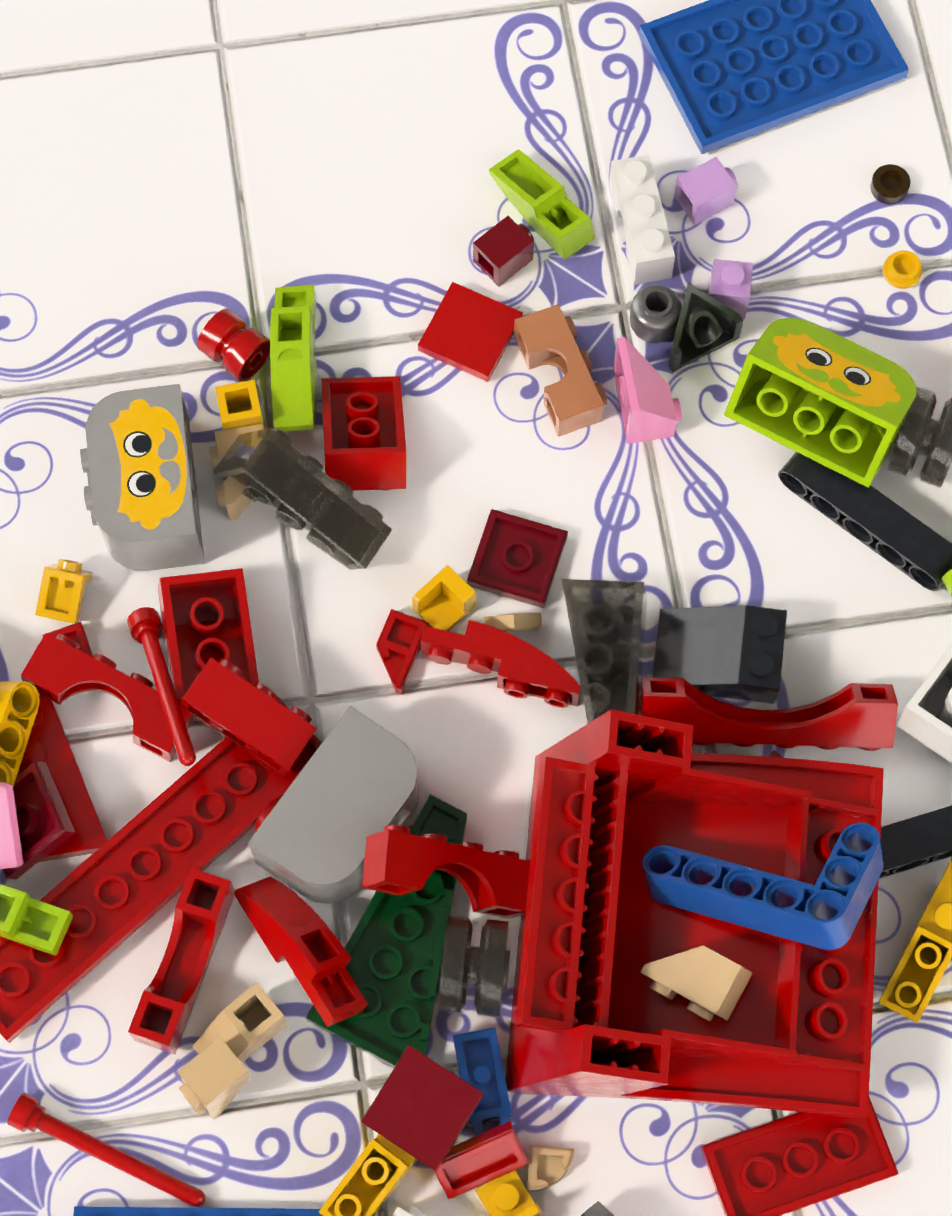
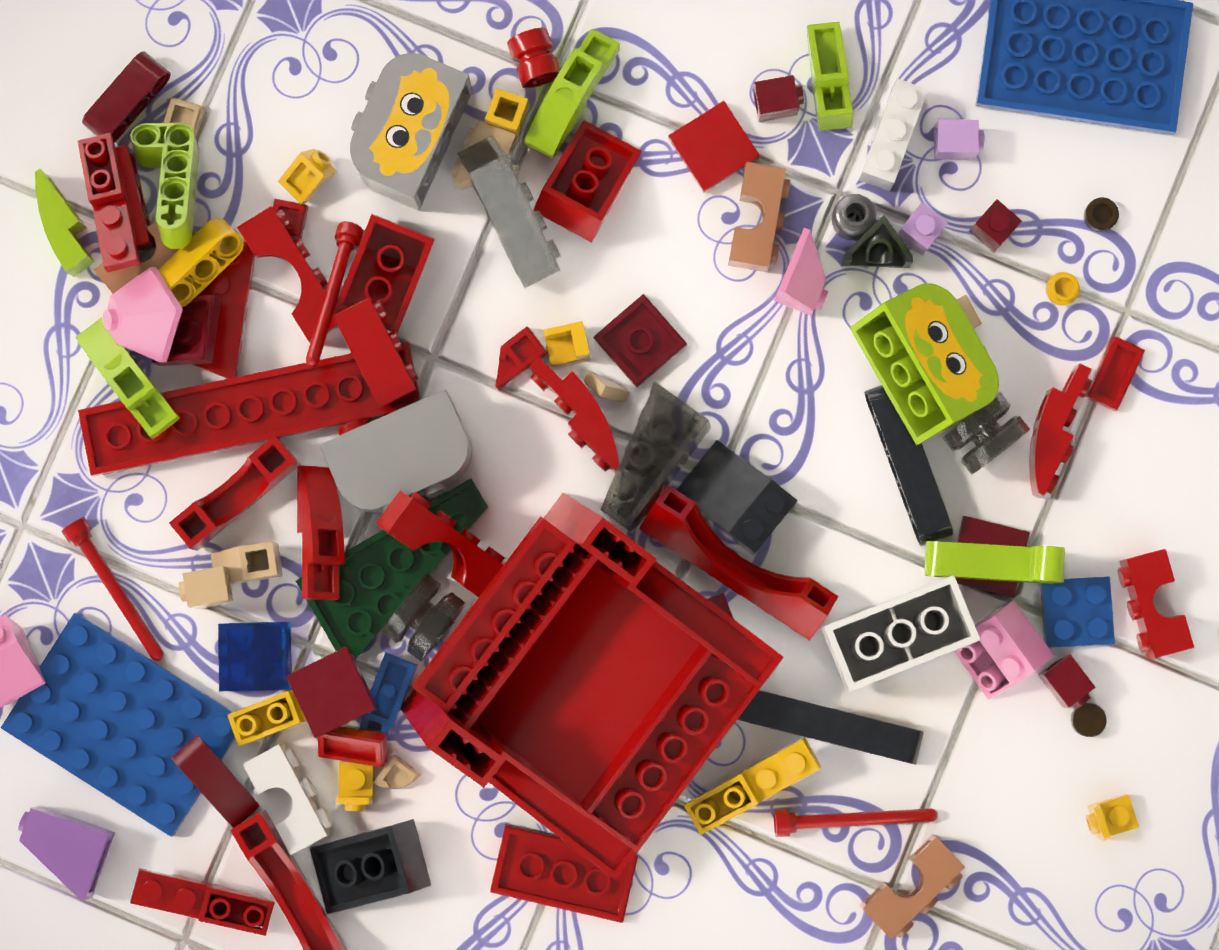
camera: 35 degrees right, 15 degrees up
tan slope [641,945,753,1021] -> none
blue beam [642,823,884,950] -> none
none -> clear blue slope [218,622,292,692]
none -> dark red brick [969,199,1022,253]

